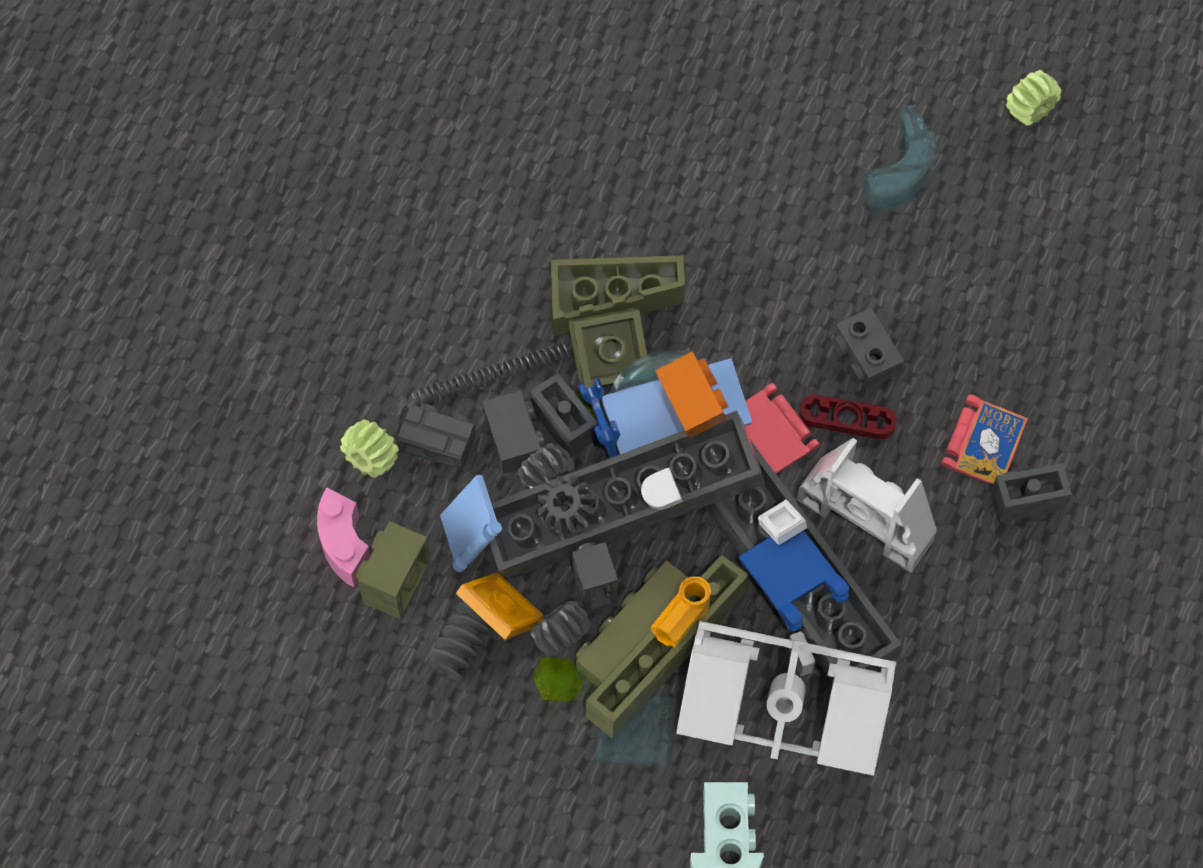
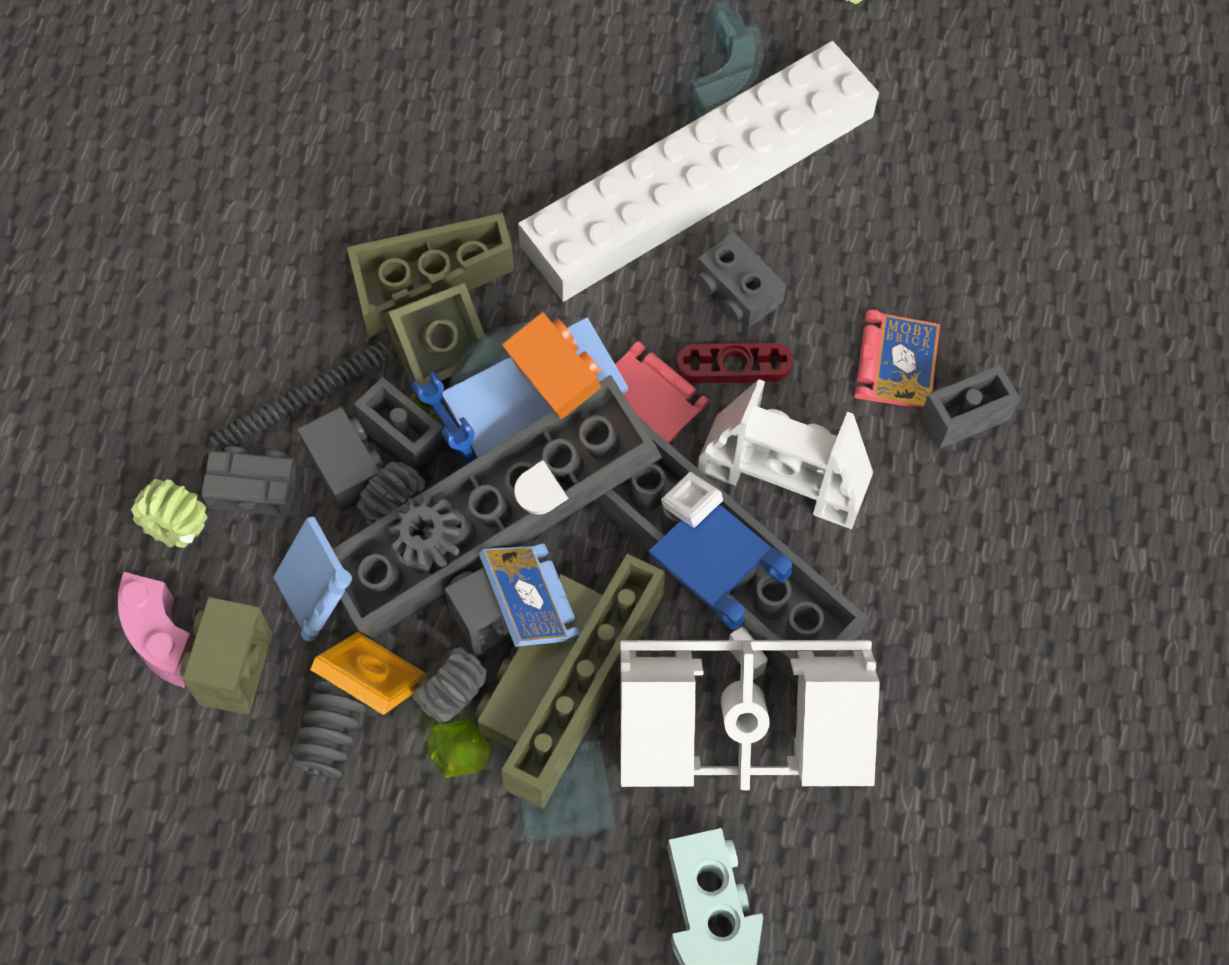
camera: 15 degrees left, 0 degrees up
light orange piece [651,576,711,648] -> none
none -> piece [479,544,581,647]
none -> white brick [518,41,879,302]

